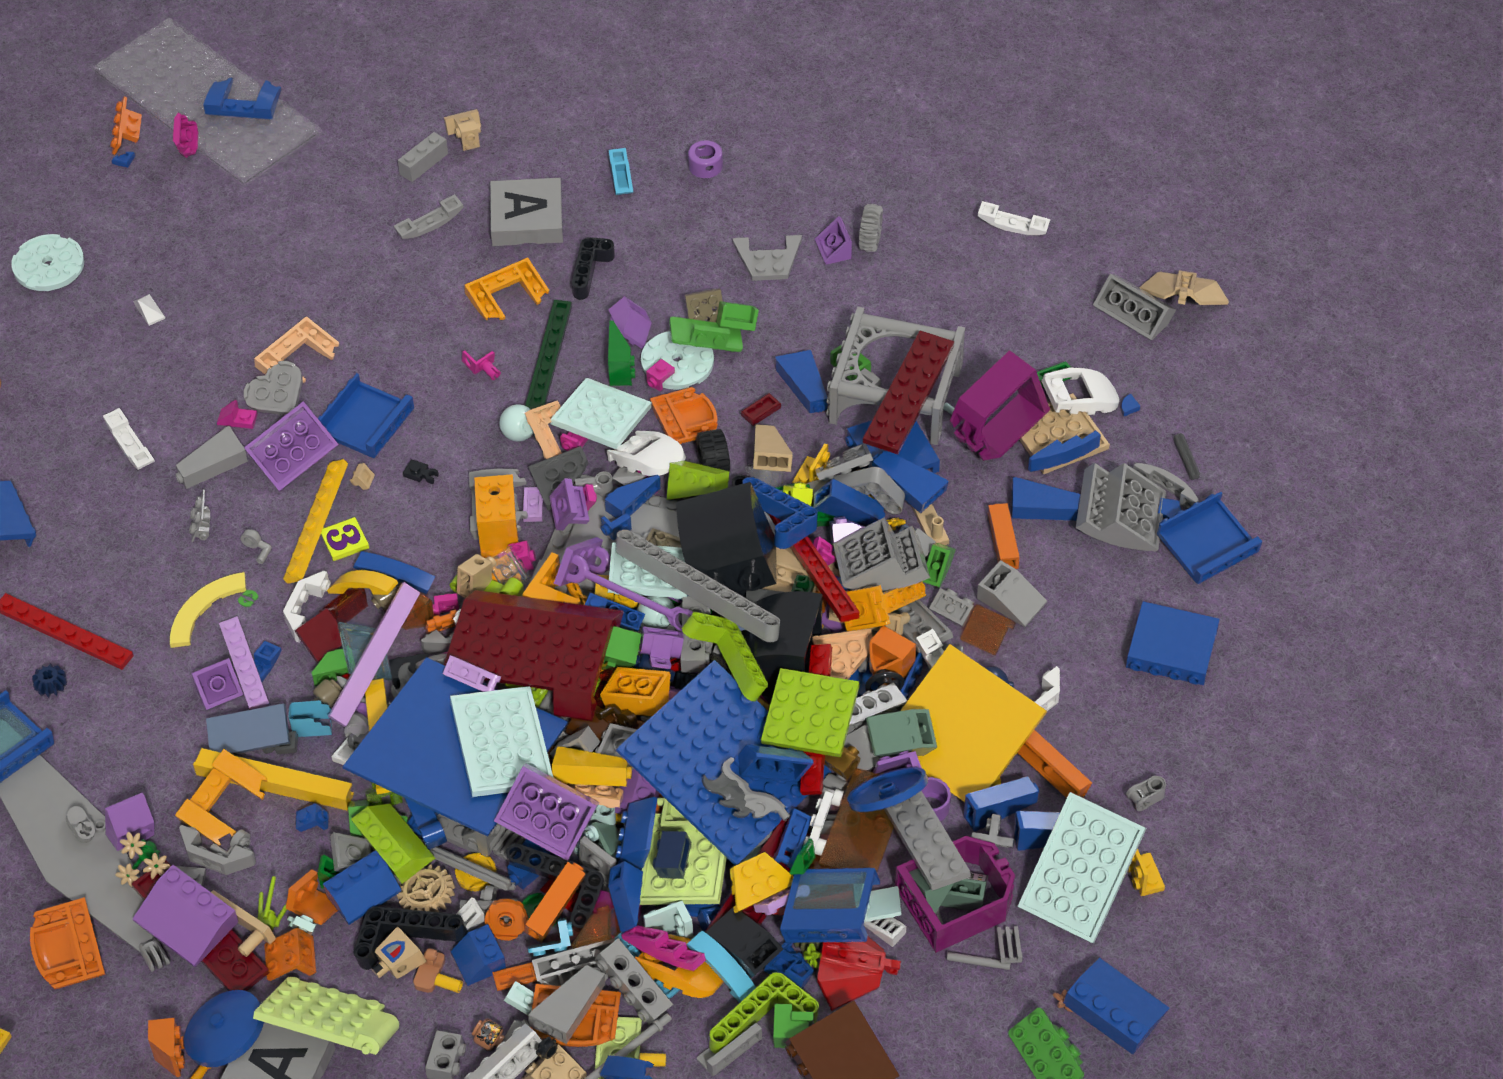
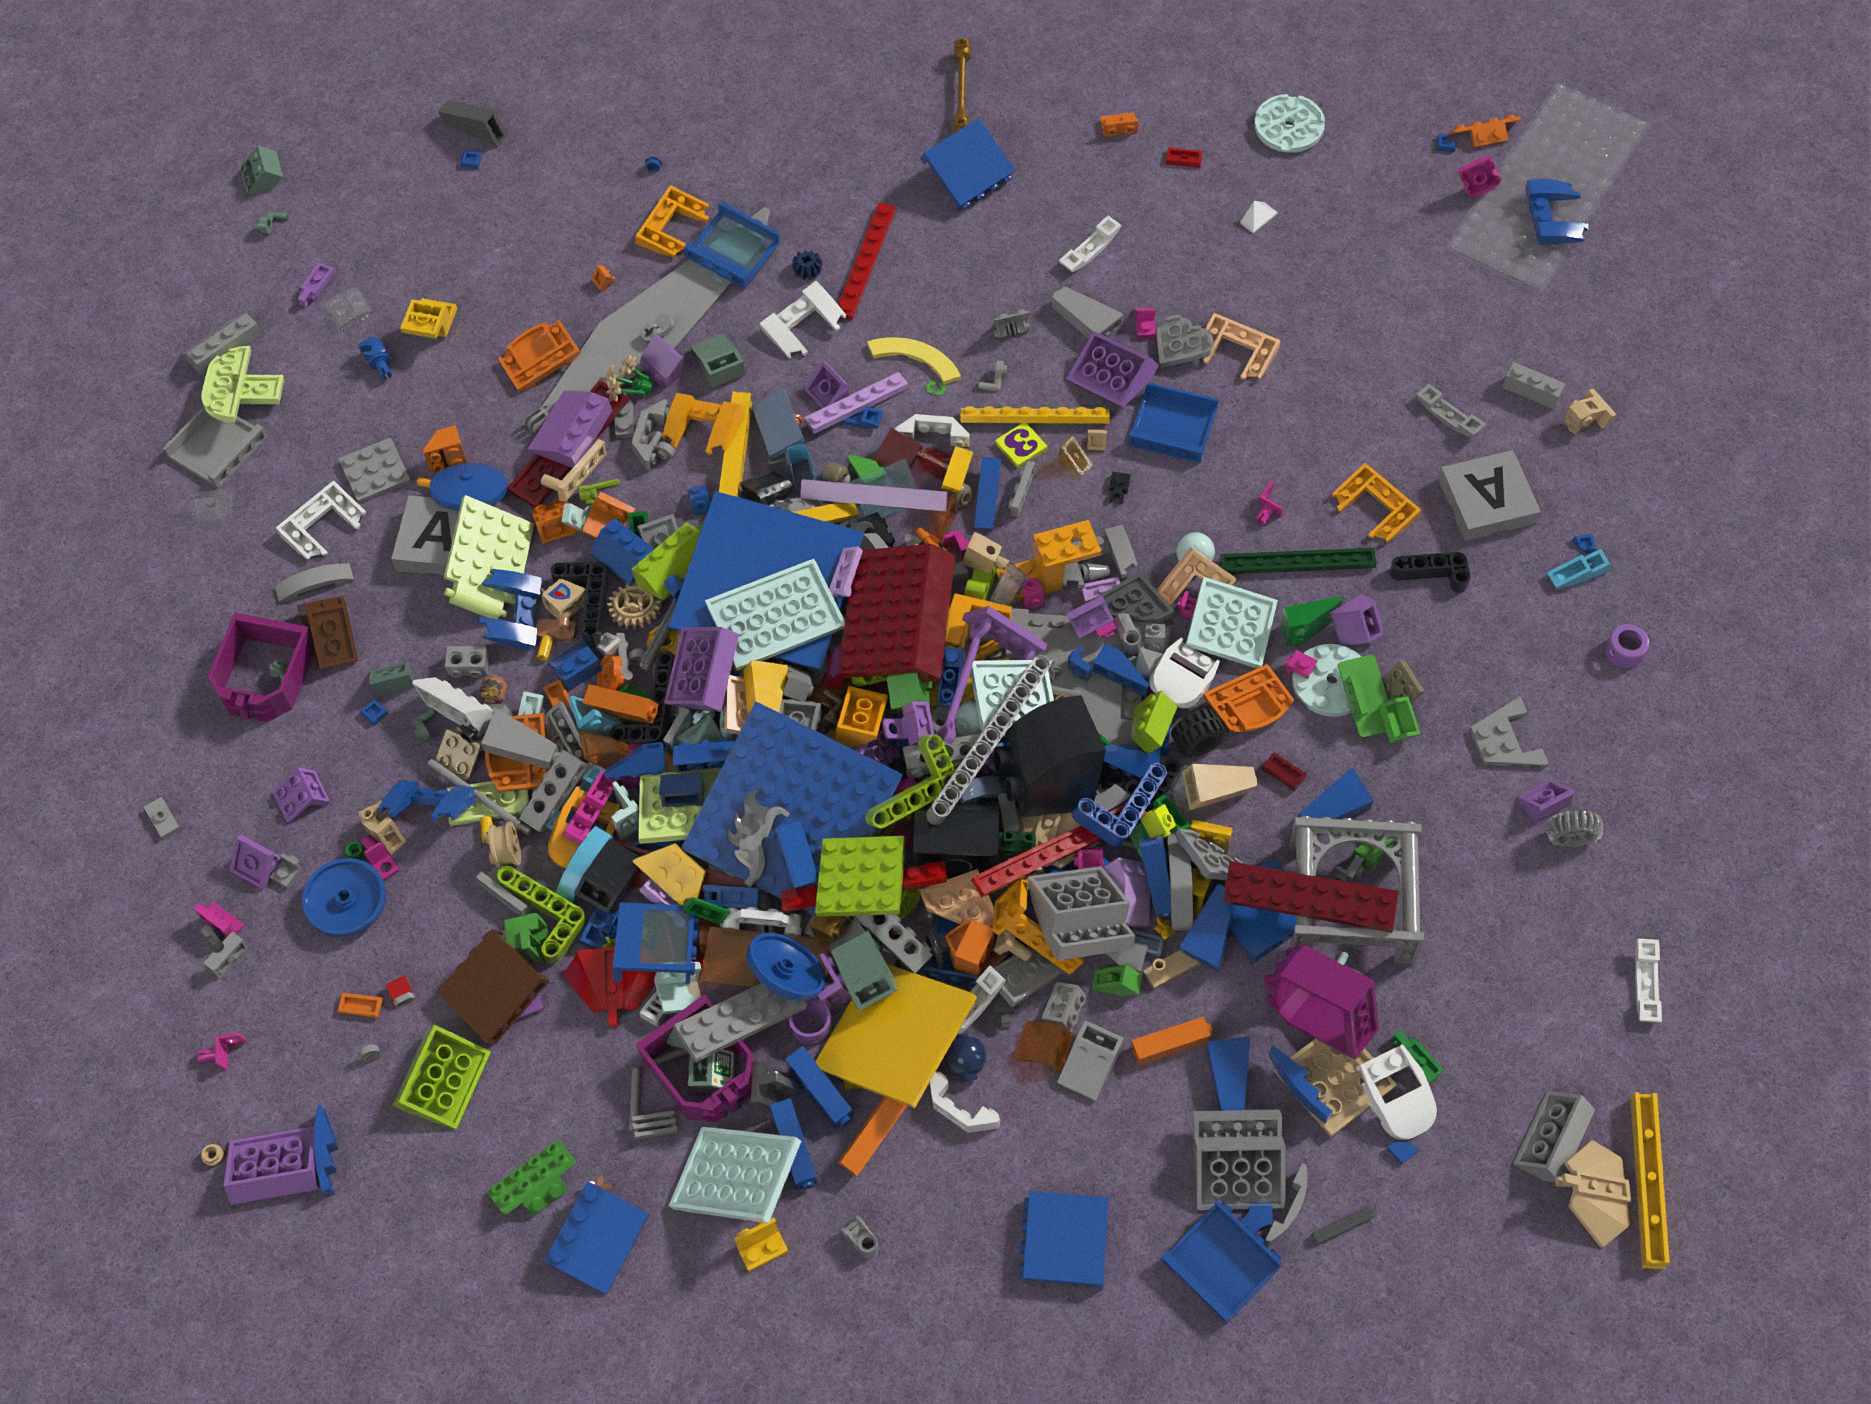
camera: 80 degrees right, 10 degrees up
none -> blue wedge [478,569,541,651]
none -> tan wheel [485,821,521,869]
none -> sand green slope [690,333,745,388]
none -> black slope [740,471,793,506]
none -> white wedge [760,281,846,359]
none -> light grey plate [1008,461,1035,518]
none -> clear yellow slope [1058,435,1093,476]
none -> light grey bracket [1144,623,1165,654]
none -> red tile [1166,147,1203,168]
none -> blue tile [1572,534,1597,554]
none -> yellow tile [1630,1092,1670,1269]

